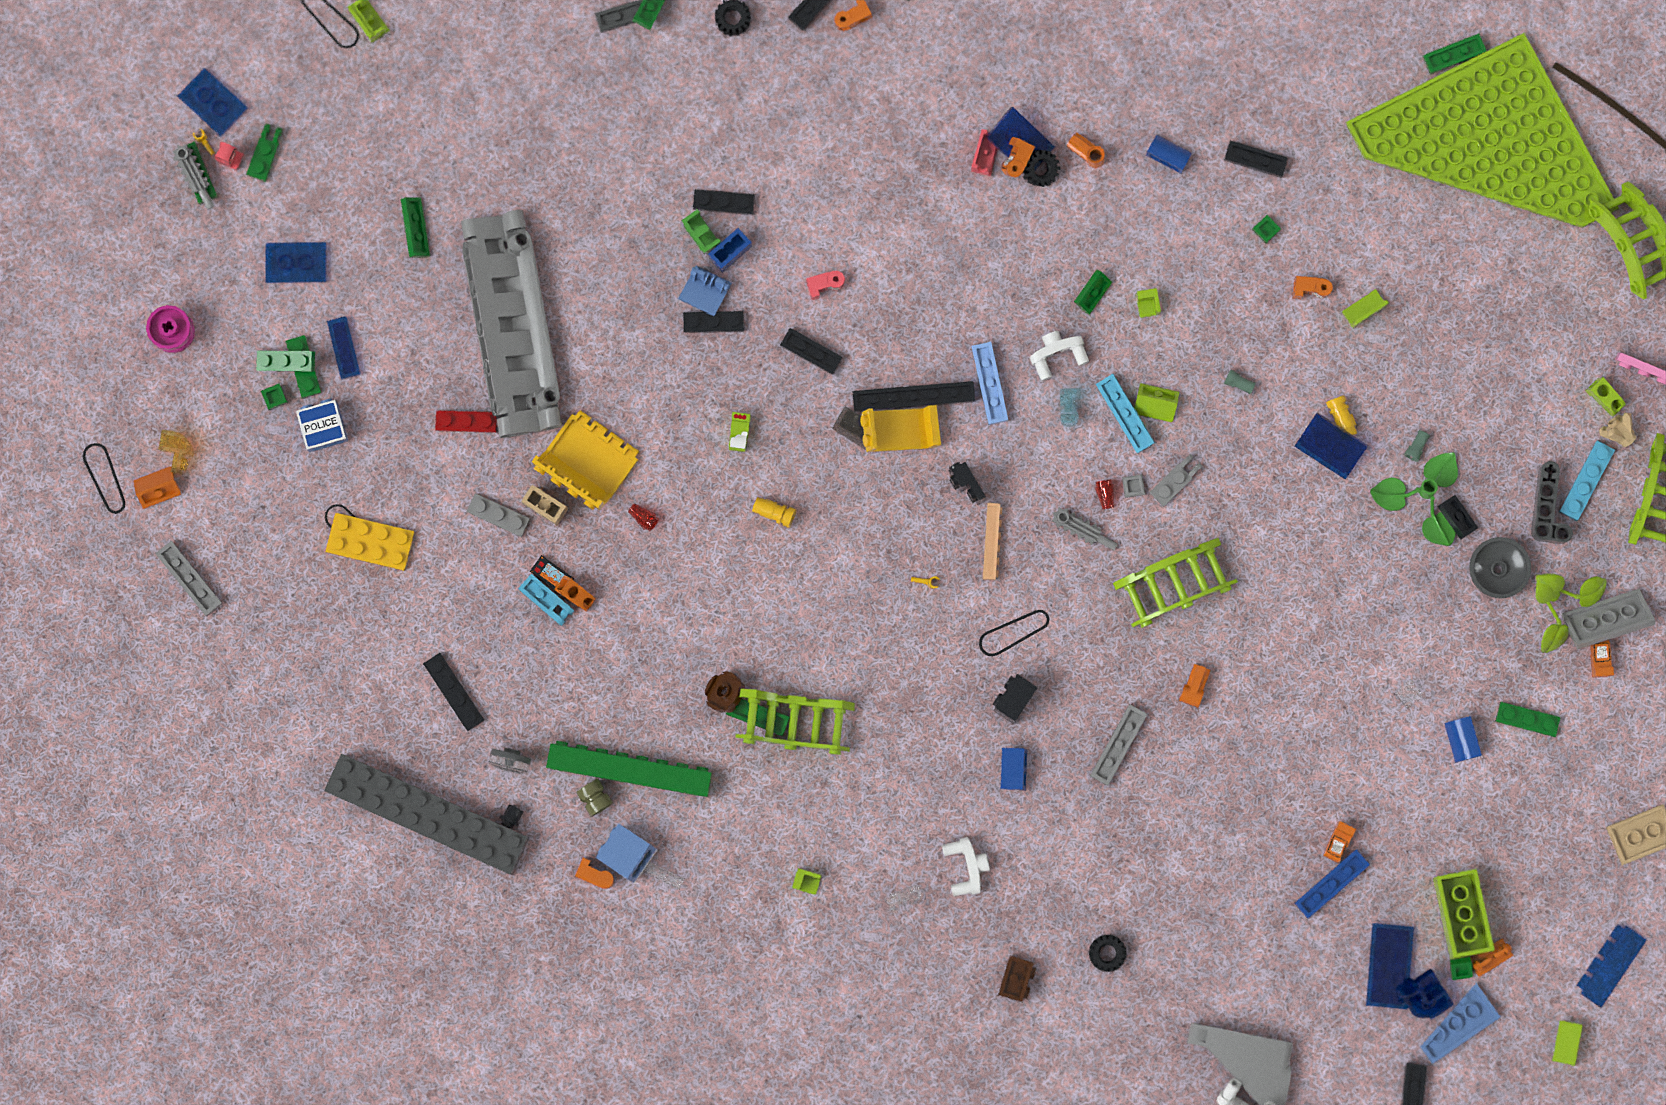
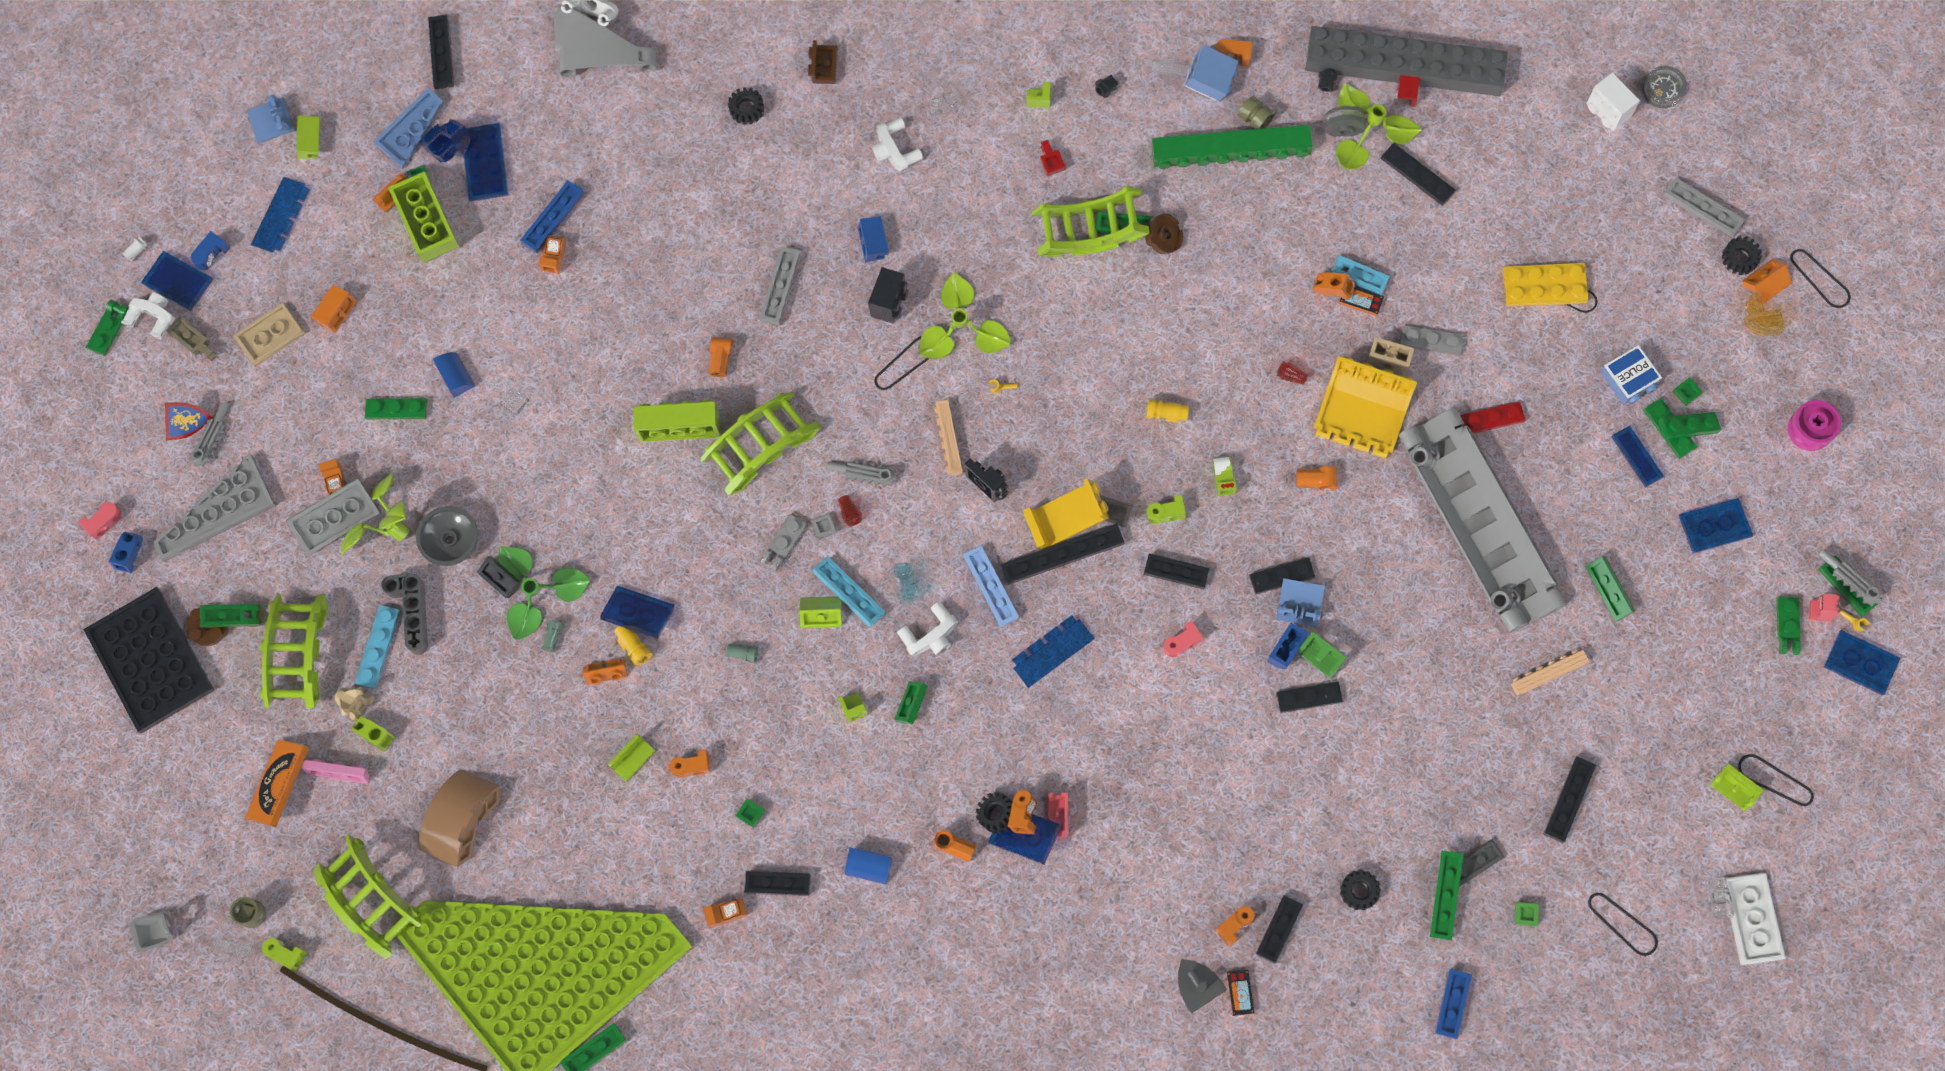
camera: 165 degrees right, 10 degrees down
none -> medium blue hinge [247,95,295,144]
none -> orange hinge [310,285,357,333]
none -> medium nougat panel [419,770,500,867]
none -> orange hinge [582,658,628,685]
none -> lime brick [633,400,721,442]
none -> orange leg [703,898,747,929]
none -> lime plant [919,272,1011,359]
none -> clear blue windscreen [1011,615,1095,688]
none -> red plate [1040,140,1066,176]
none -> black hose [1095,75,1118,98]
none -> lime leg [1147,495,1186,524]
none -> orange piece [1296,466,1337,491]
none -> lime plant [1336,83,1422,170]
none -> red panel [1397,75,1420,107]
none -> light nougat piece [1511,649,1589,696]
none -> black plate [1543,756,1596,843]
none -> white brick [1587,73,1640,131]
none -> clear piece [1643,66,1687,108]
none -> black tyre [1722,236,1762,275]

